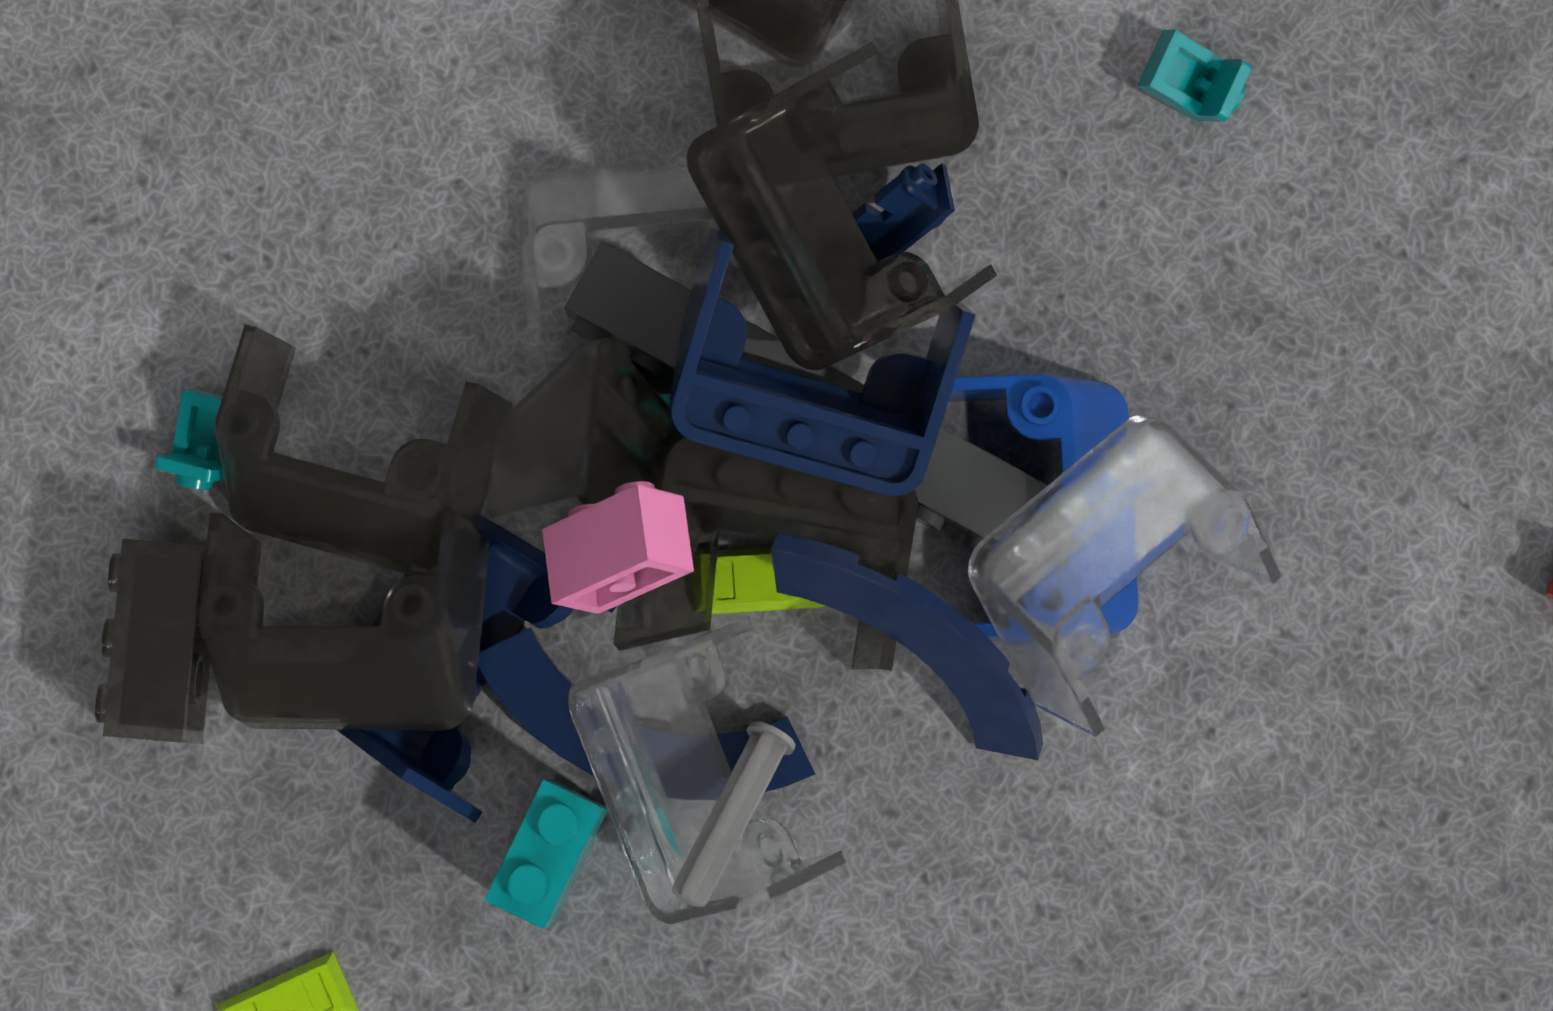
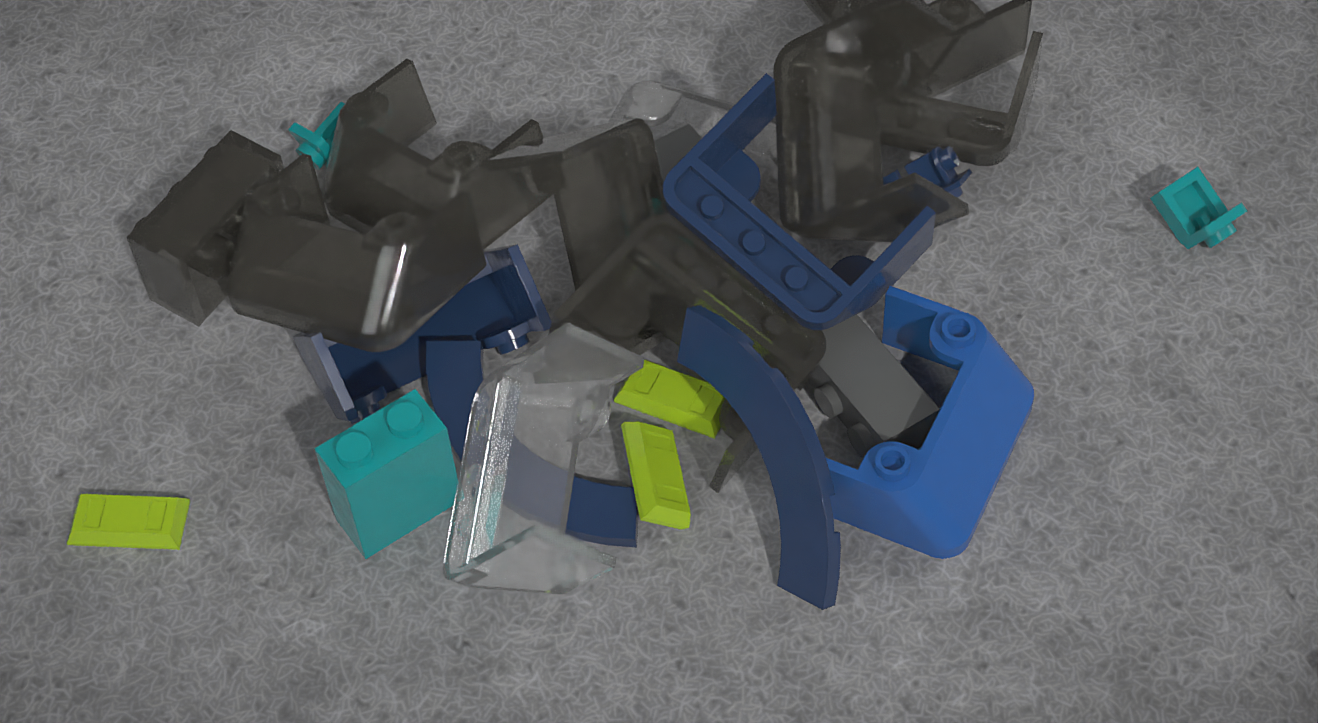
camera: 35 degrees right, 30 degrees down
bright pink brick [542,481,694,614] -> none
light grey axle [672,721,796,907] -> none
clear windscreen [968,415,1282,737] -> none
none -> lime tile [621,421,691,530]

